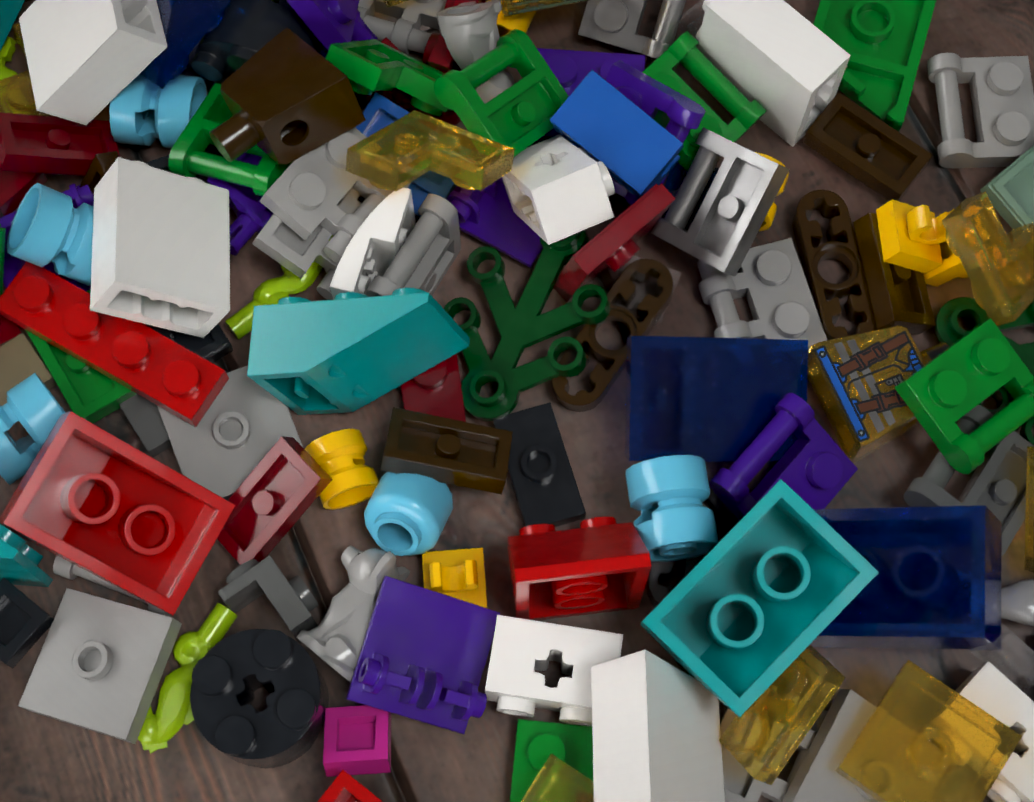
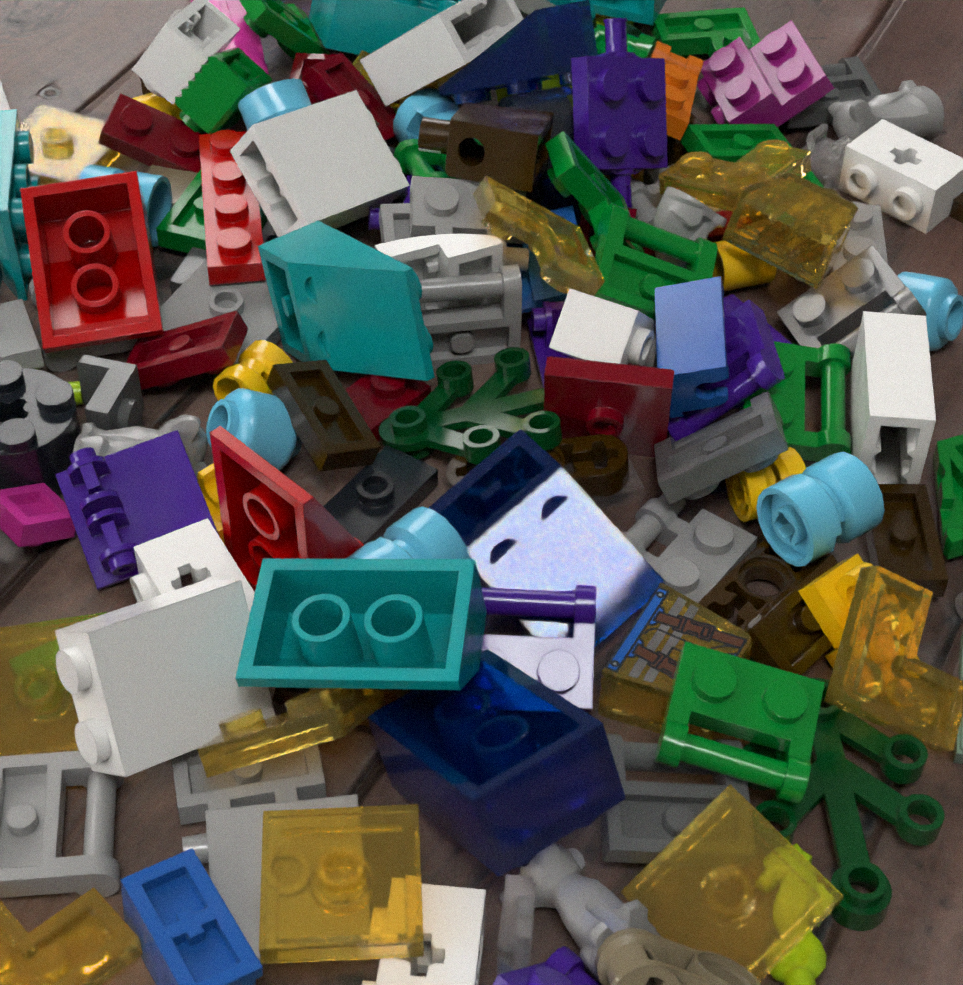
camera: 50 degrees right, 25 degrees down
none -> medium azure wheel [756,452,885,567]

